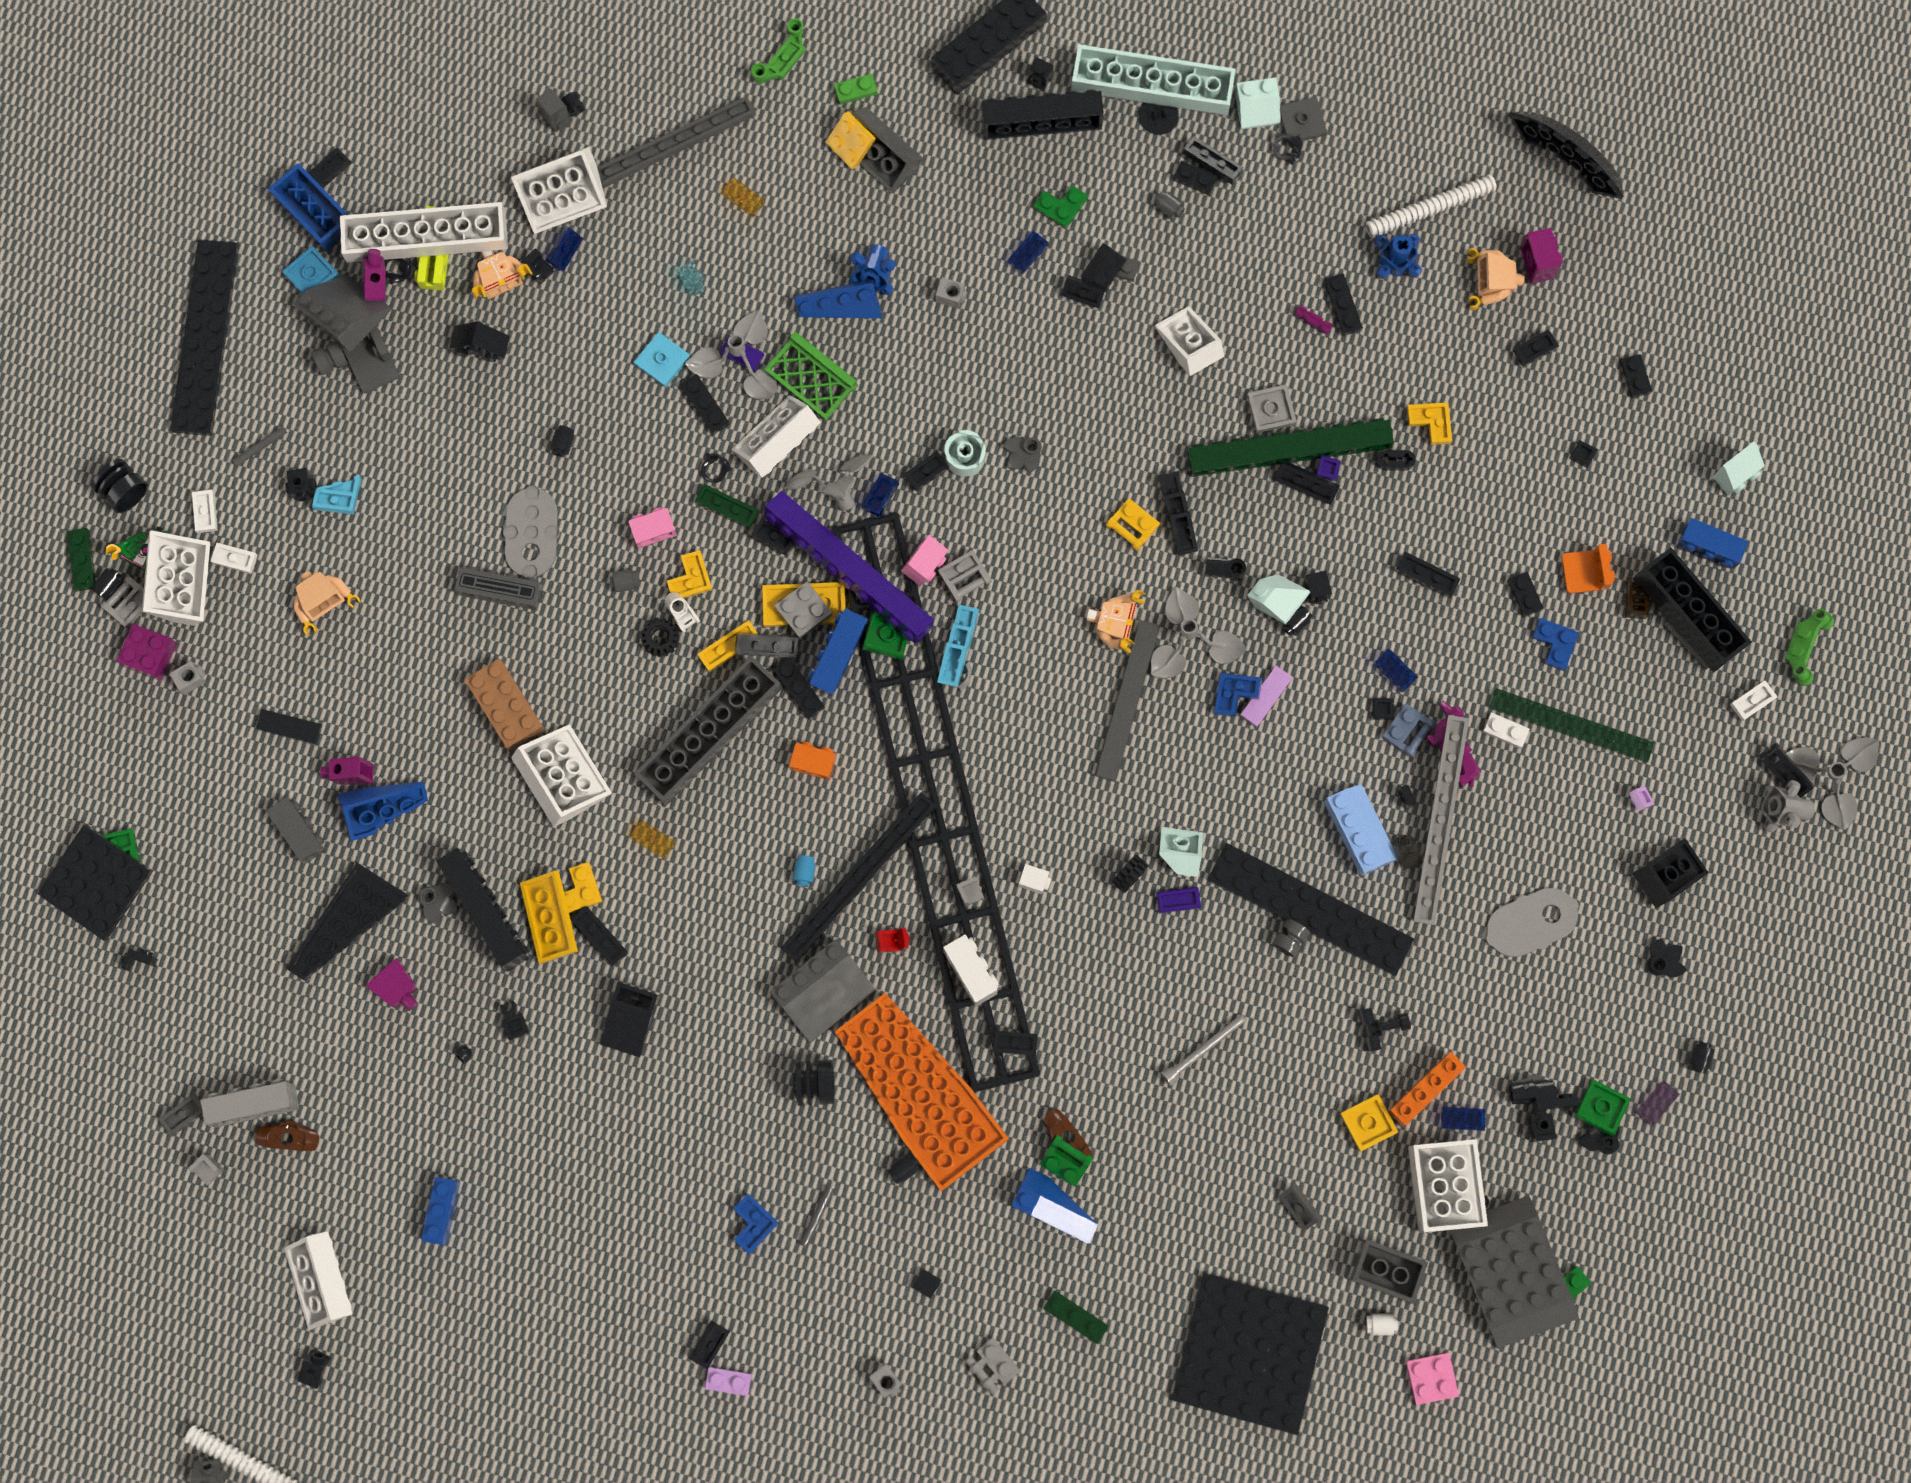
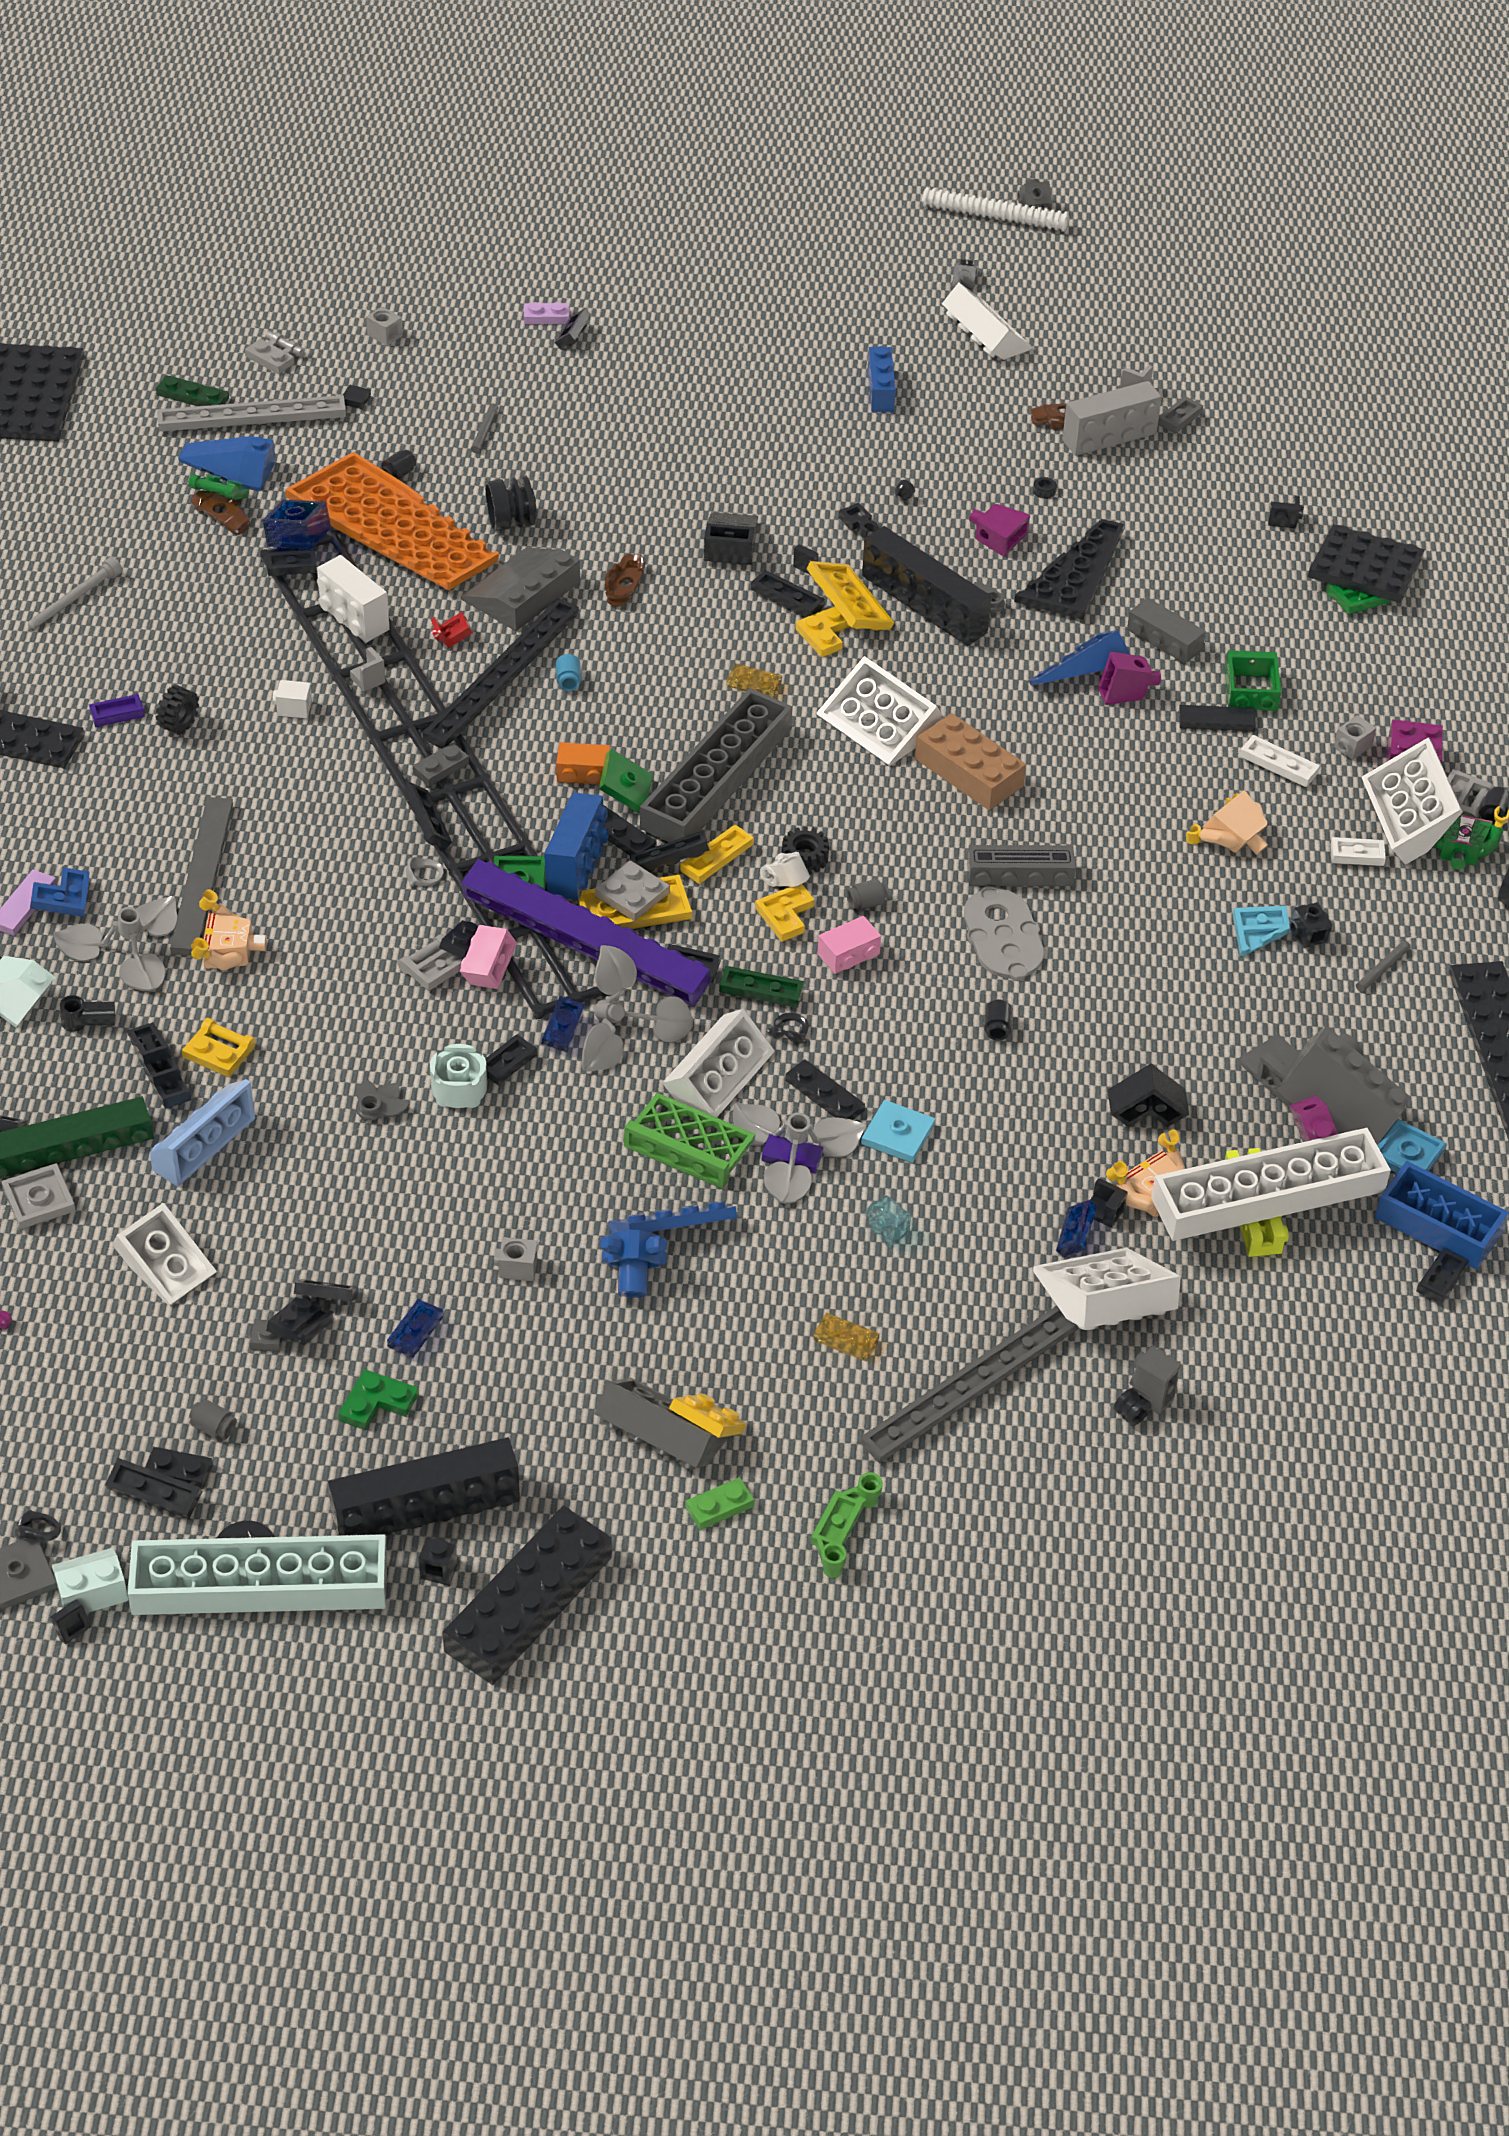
camera: 165 degrees right, 30 degrees down
white plate [192,490,218,533] -> none
blue plate [733,1194,779,1255] -> none
medium azure slope [937,605,979,687] -> none
light aqua slope [1159,827,1203,877] -> none
none -> black tile [50,1599,92,1645]
none -> light blue slope [150,1079,255,1187]
none -> light grey plate [157,395,346,432]
none -> clear blue brick [262,499,331,551]
none -> black plate [404,782,452,850]
none -> dark grey plate [412,743,469,786]
none -> black plate [439,920,478,959]
none -> green plate [599,749,653,814]
none -> reddish brown piece [605,554,646,607]
none -> black tile [793,544,819,575]
none -> black tile [1033,477,1057,499]
none -> green window [1224,650,1281,711]
none -> white plate [1240,735,1320,787]

